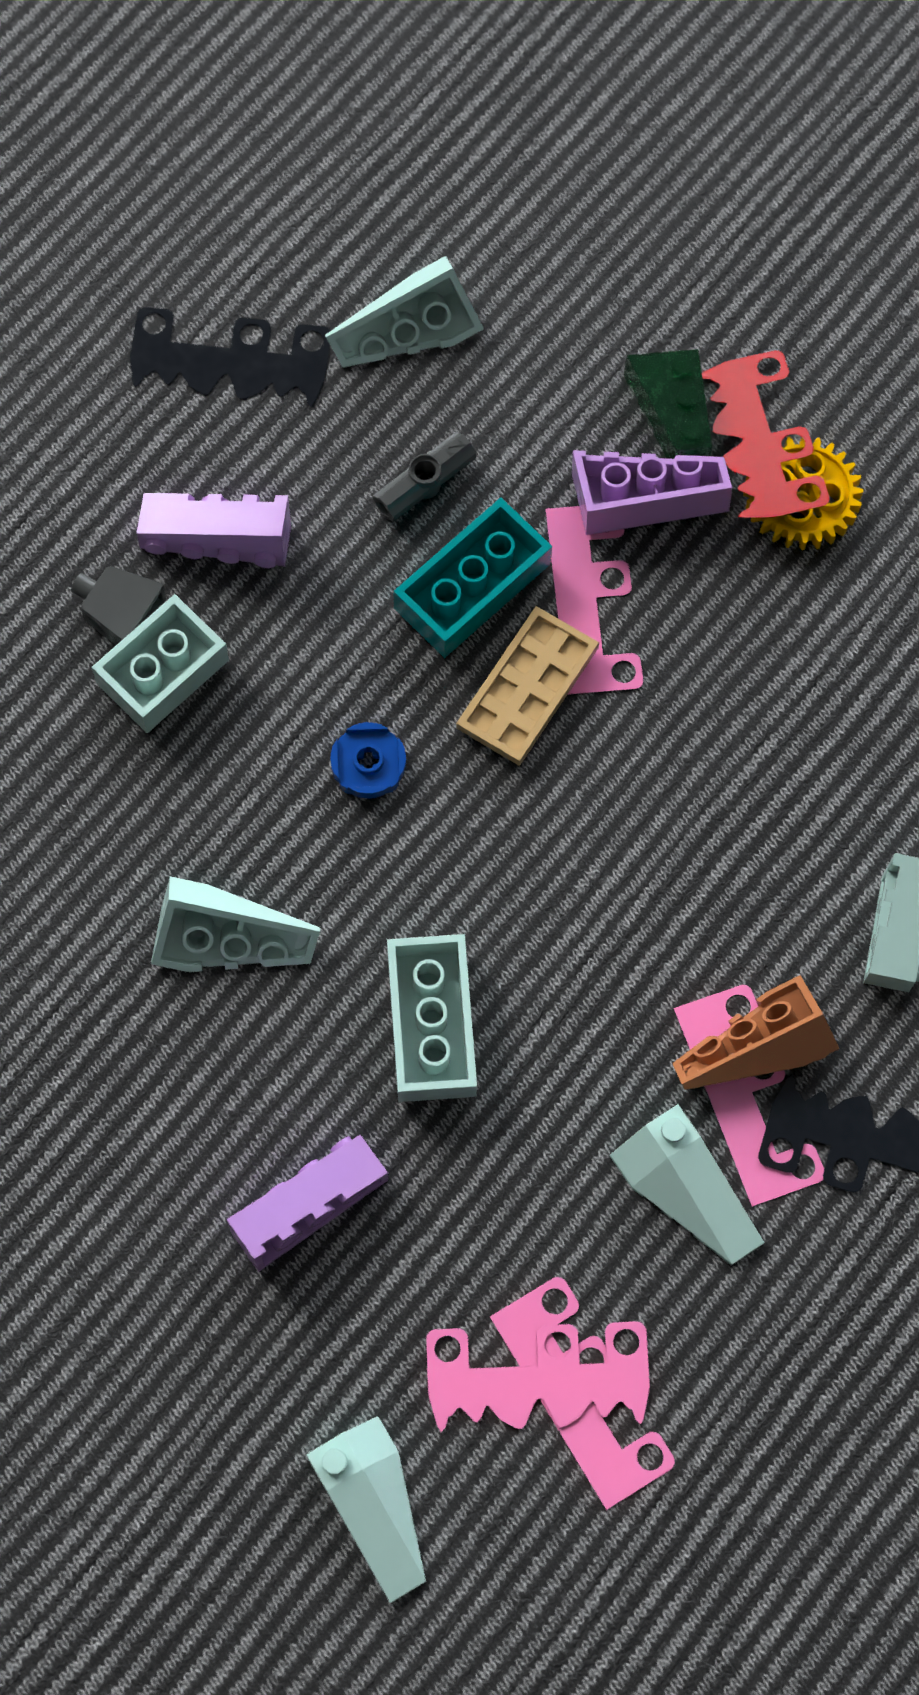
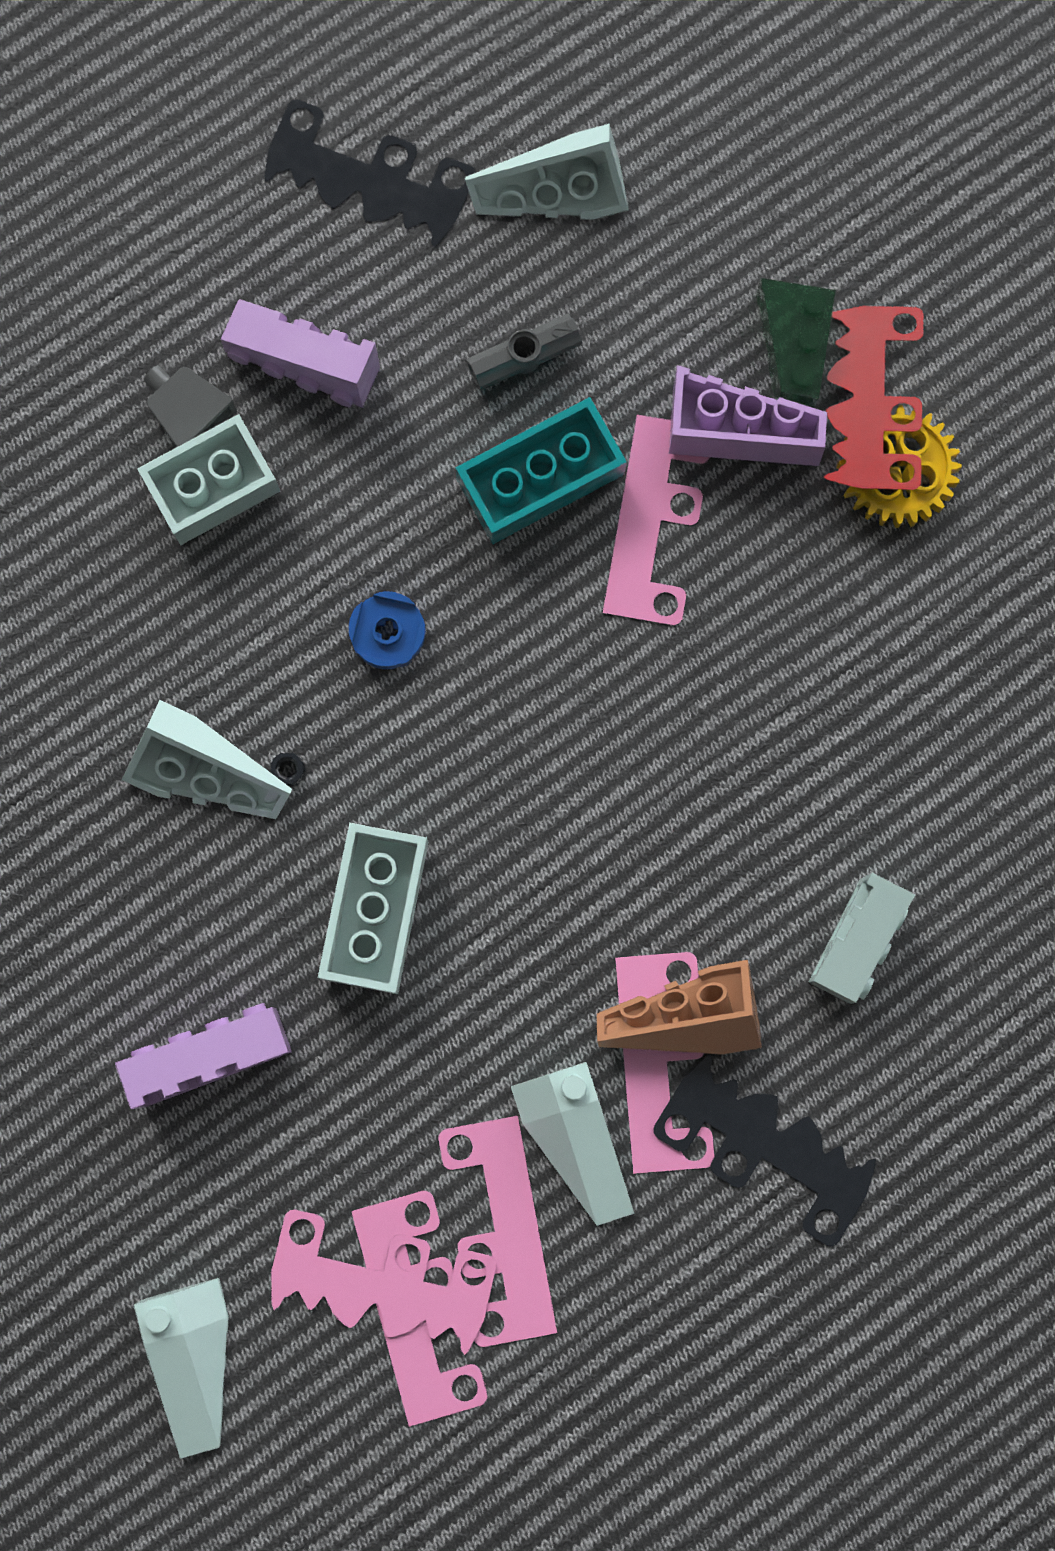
camera: 15 degrees right, 10 degrees up
tan plate [456,606,599,766] -> none
none -> black axle [270,752,306,787]
none -> bright pink piece [439,1116,557,1347]

